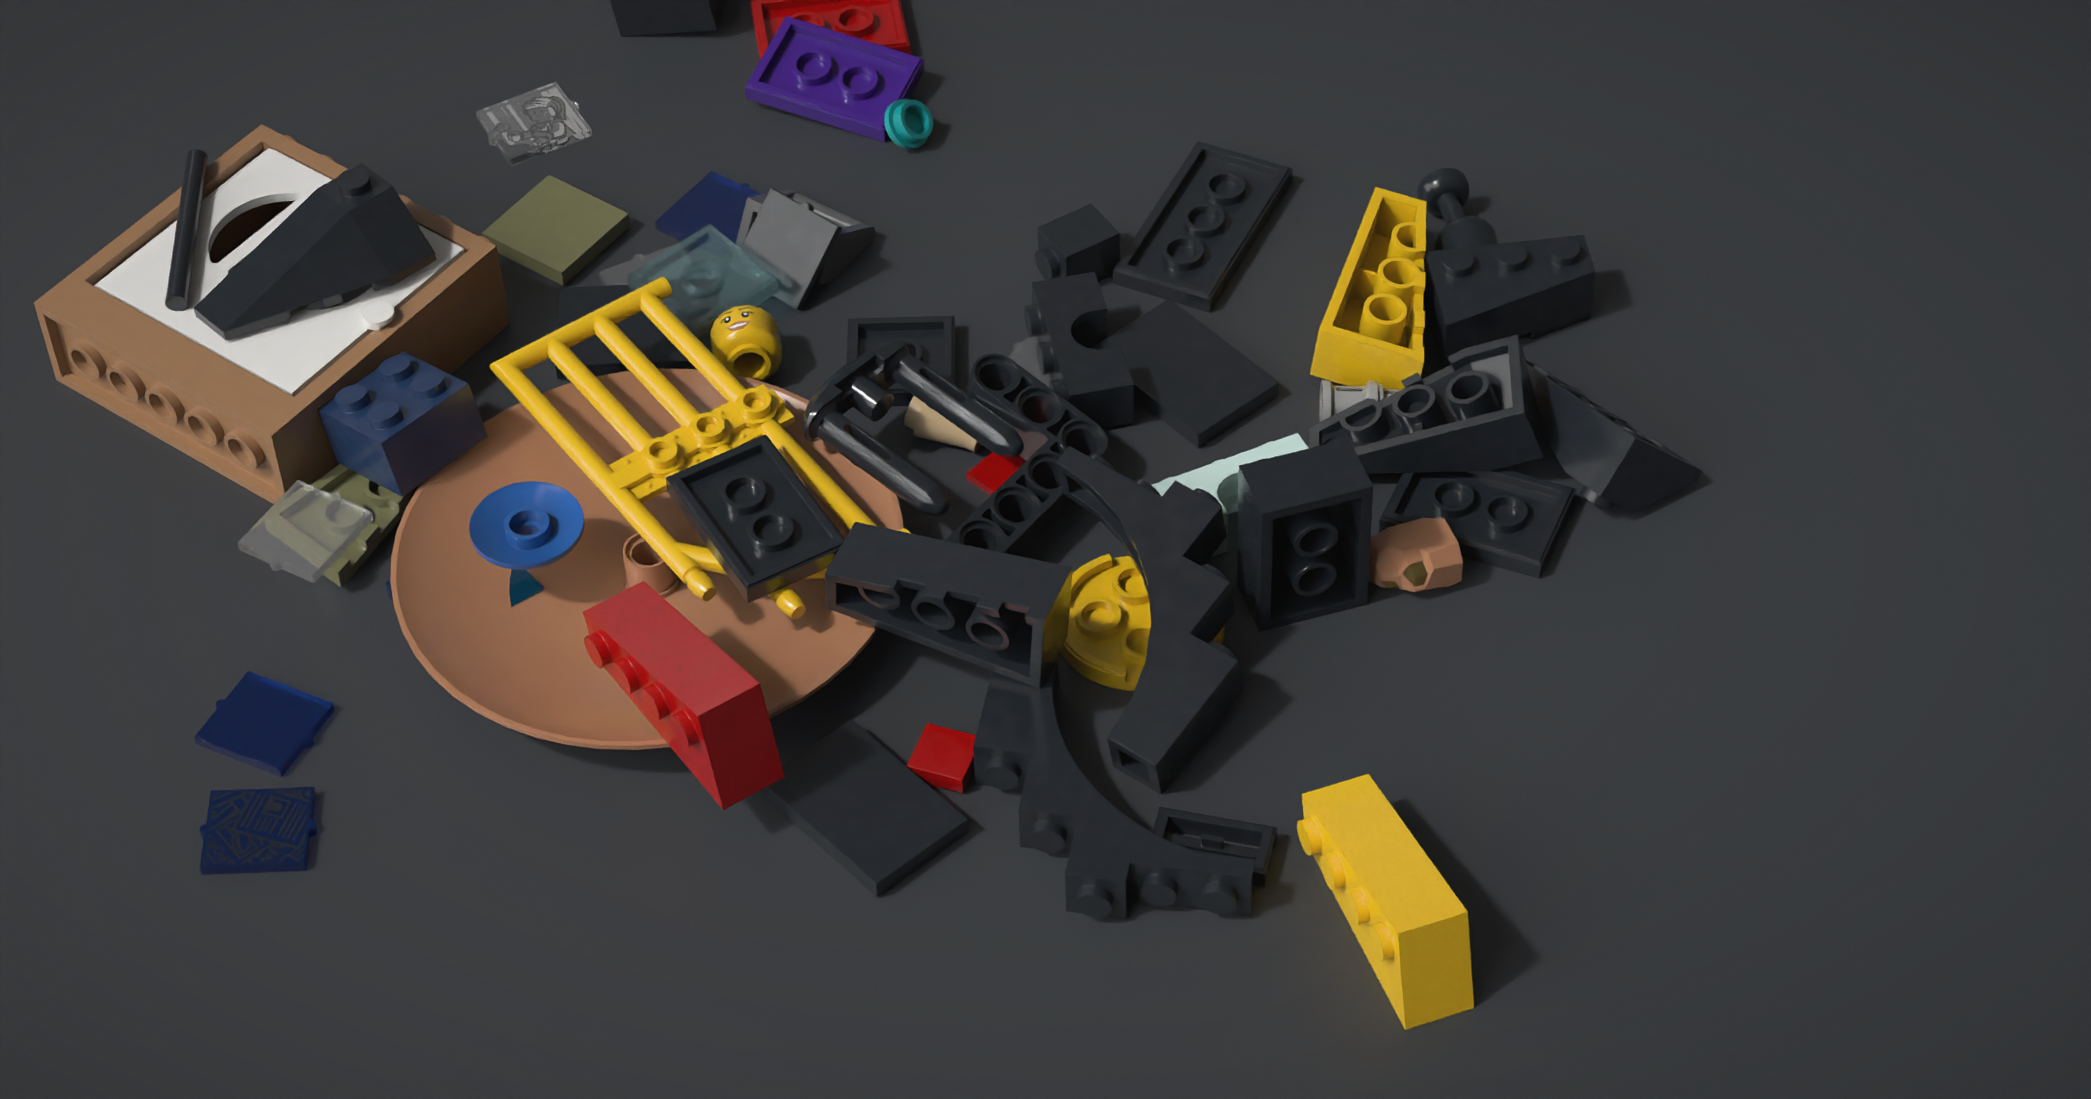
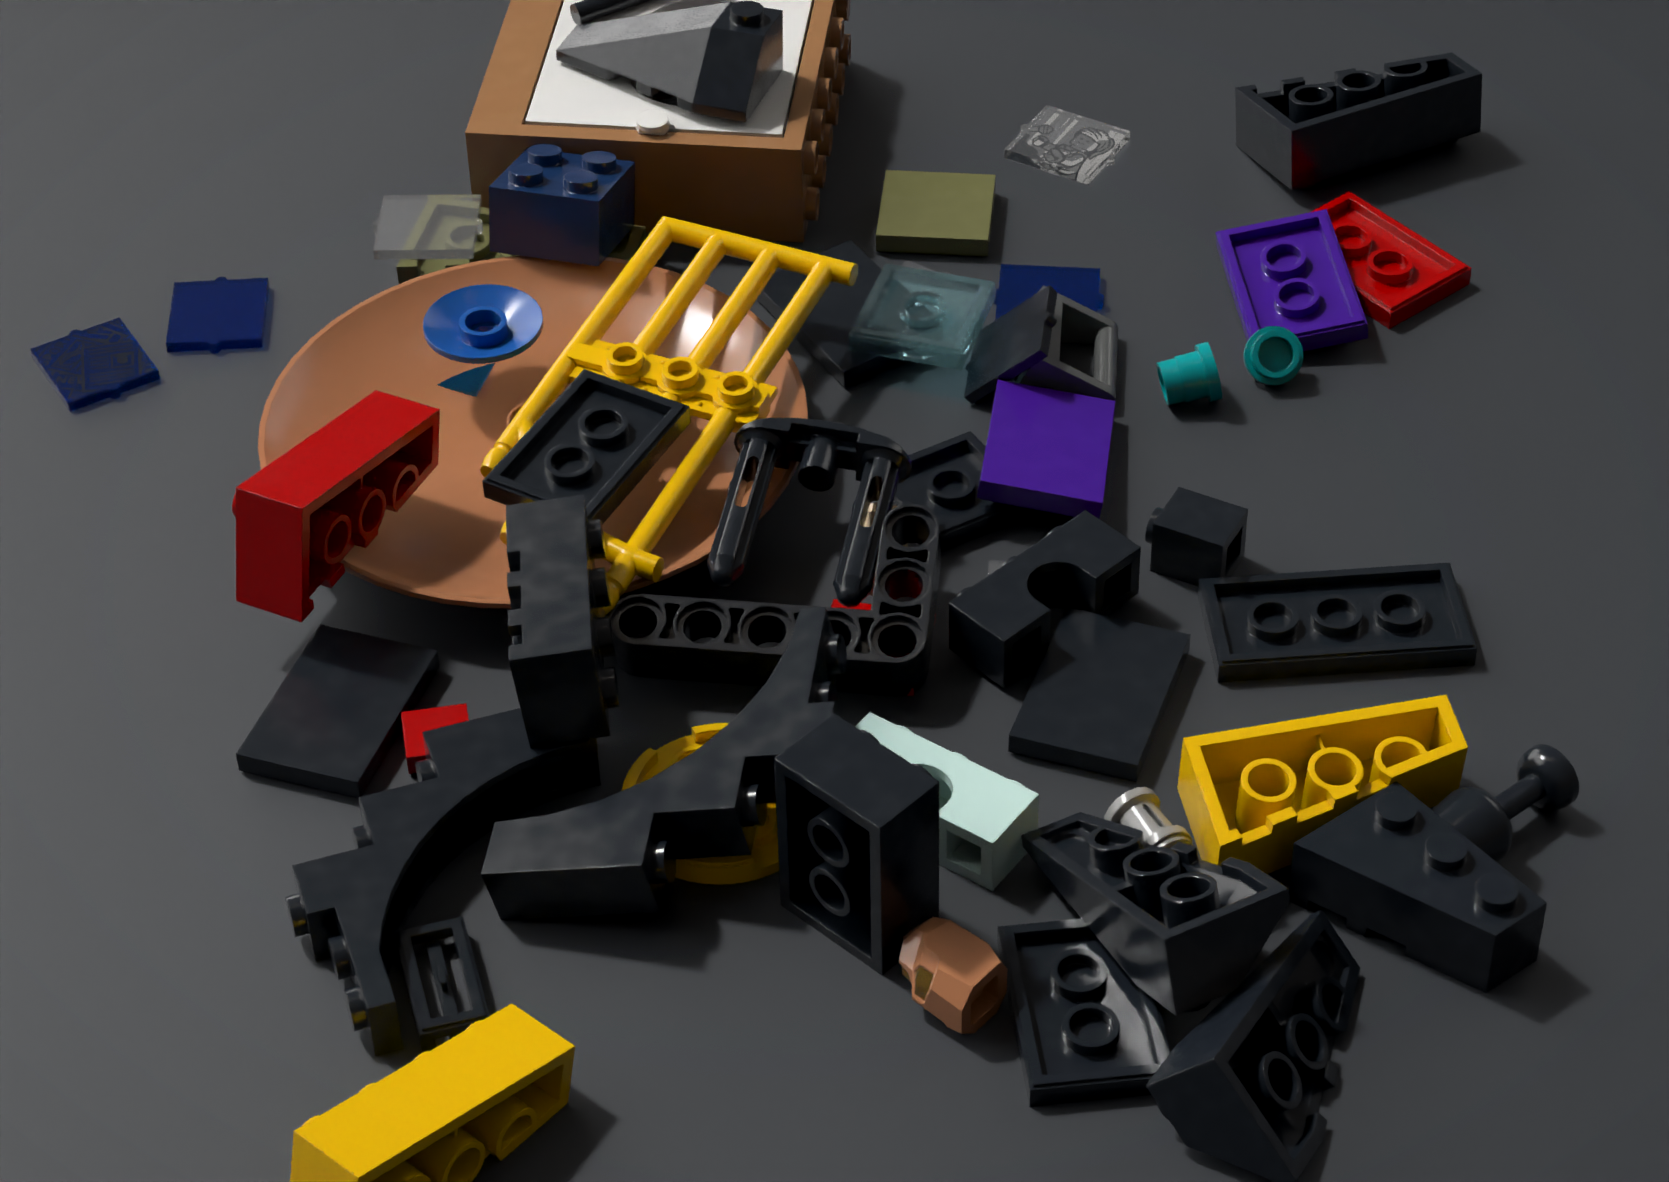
camera: 60 degrees right, 5 degrees down
yellow head [710,305,783,382] -> none
none -> dark purple tile [977,379,1115,519]
none -> teal piece [1156,342,1222,406]

